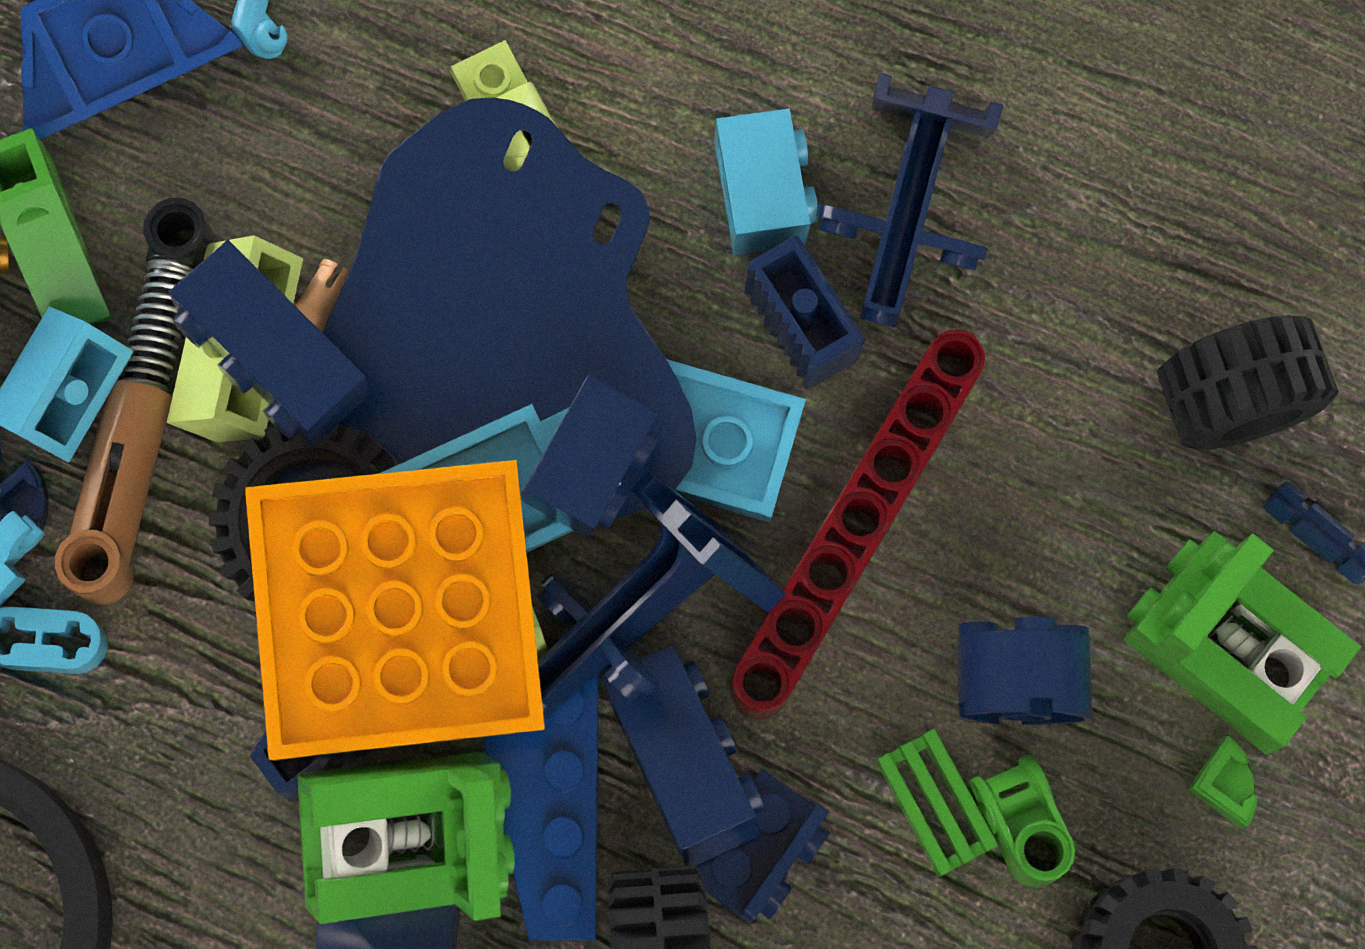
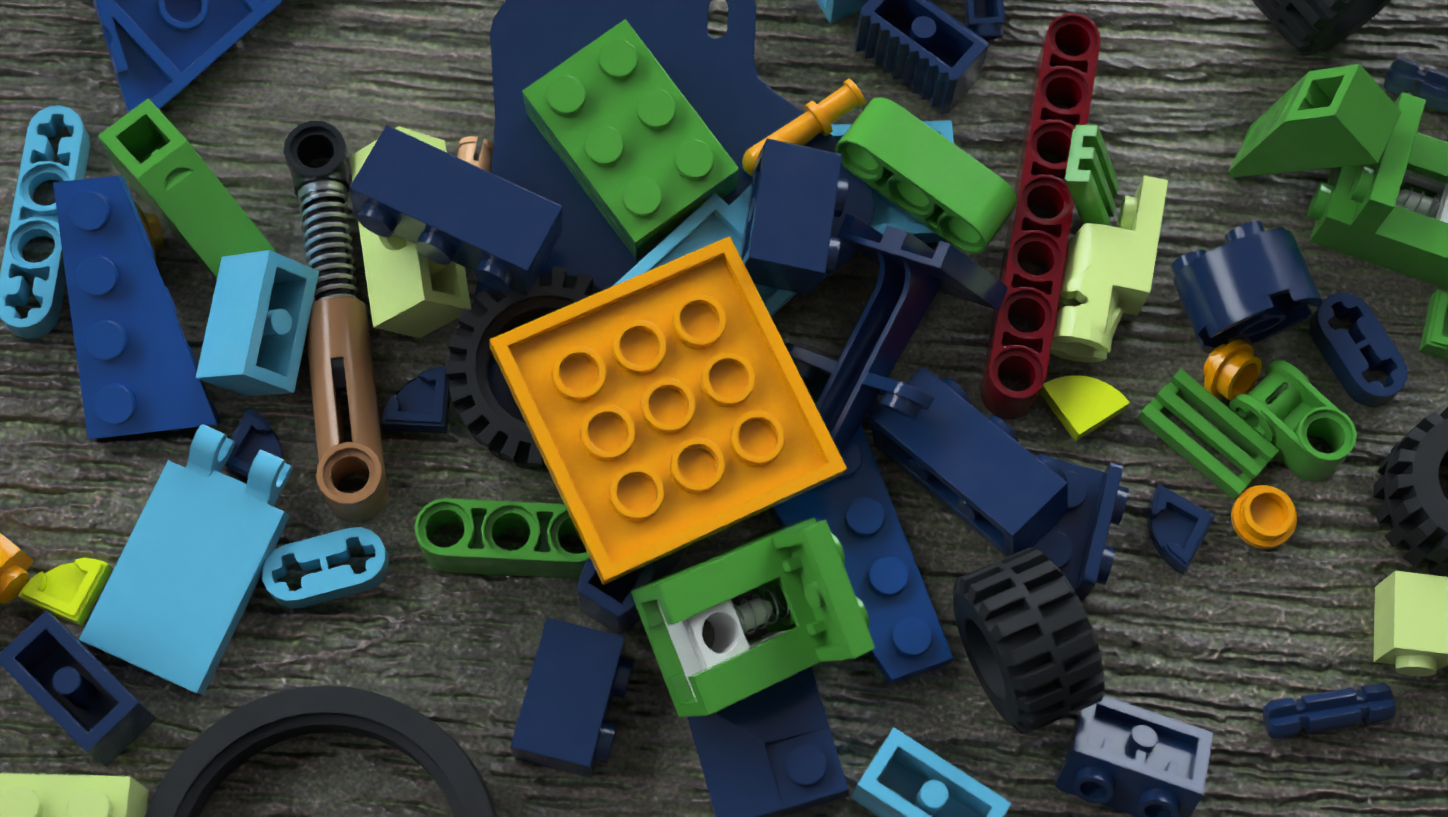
camera: 20 degrees left, 5 degrees down
none -> dark blue tile [381,367,450,434]
none -> bright green beam [415,498,589,579]
none -> dark blue brick [510,618,635,778]
none -> bright green brick [522,19,739,260]
none -> light orange piece [742,78,866,176]
none -> bright green beam [835,97,1018,254]
none -> neon yellow tile [1040,375,1130,442]
none -> yellowish green plate [1050,176,1168,363]
none -> bright green tile [1065,125,1119,226]
none -> dark blue tile [1147,484,1216,574]
none -> light orange plate [1203,340,1262,401]
none -> bright green slope [1228,64,1402,178]
none -> light orange plate [1231,485,1297,549]
none -> dark blue beam [1309,292,1407,407]

